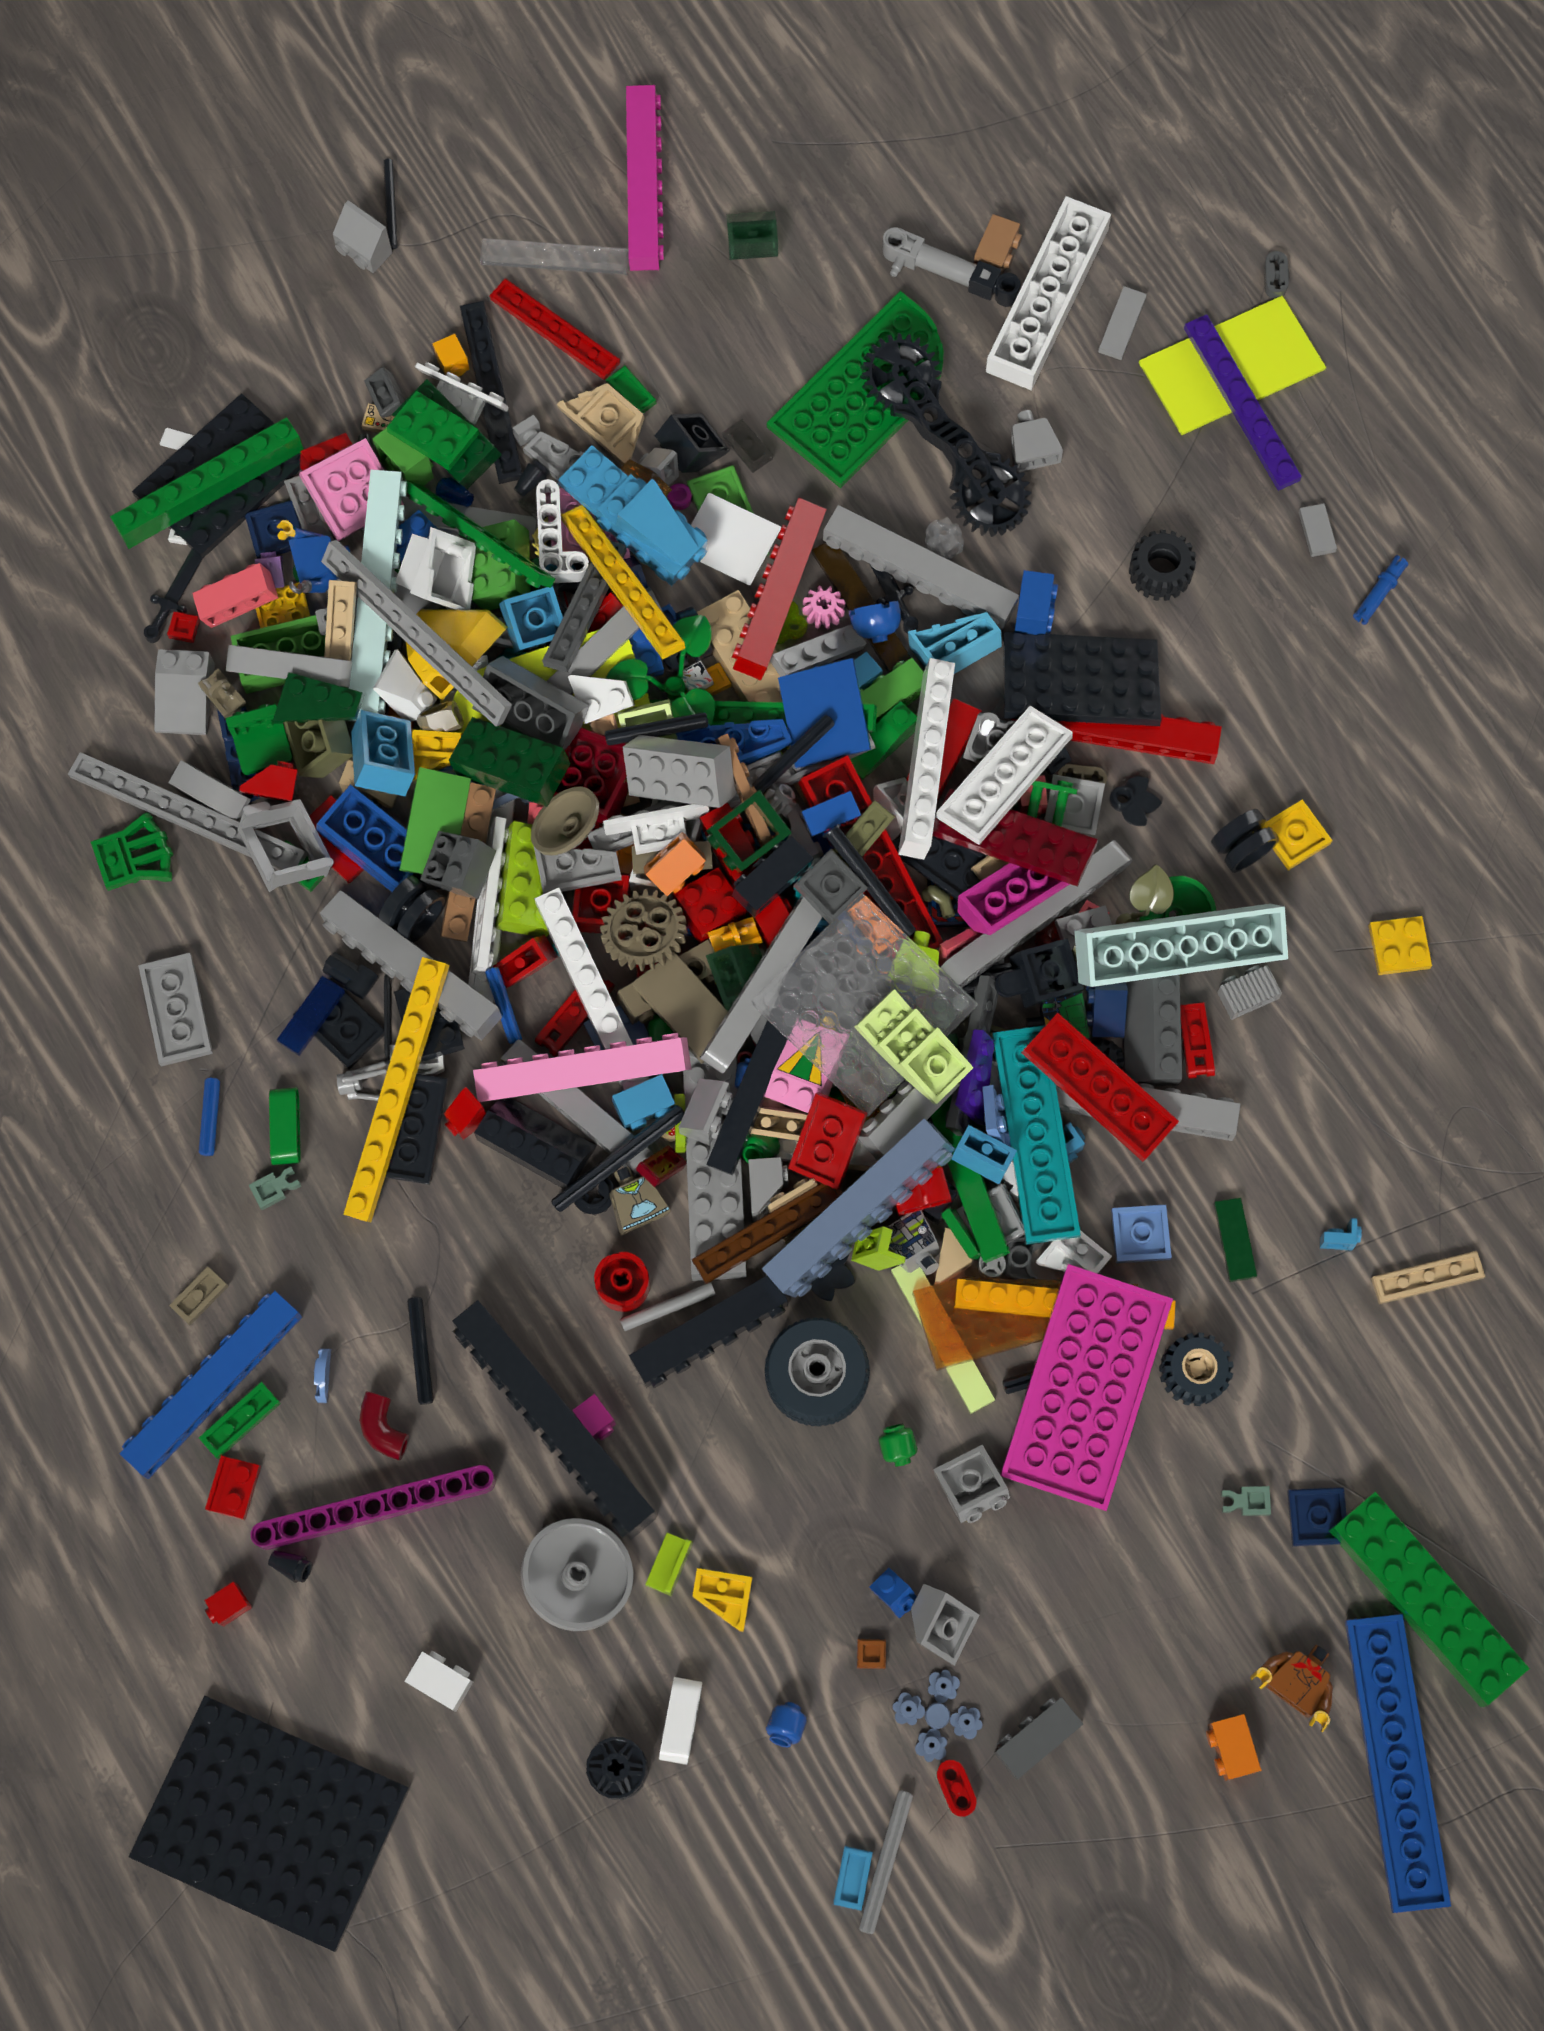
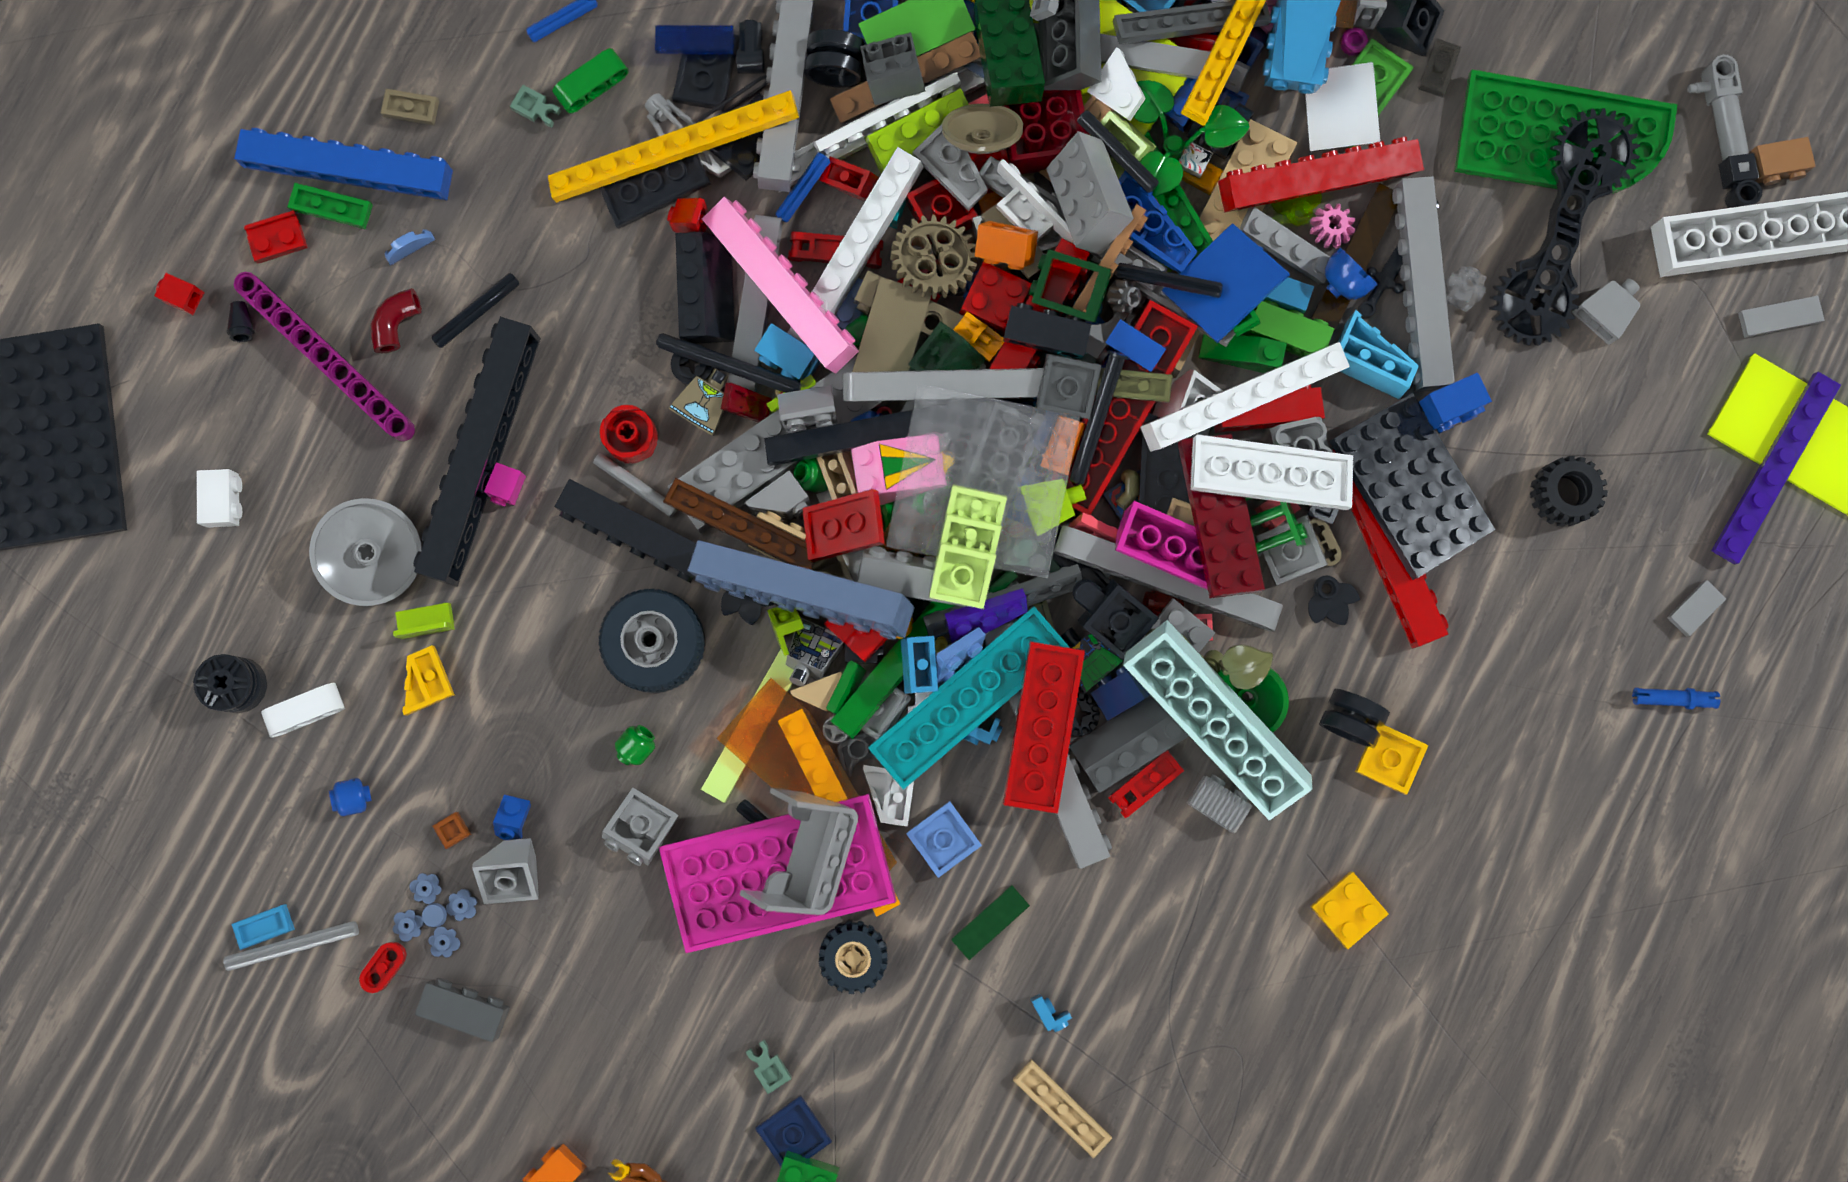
camera: 55 degrees right, 10 degrees up
none -> light grey windscreen [740,788,858,915]

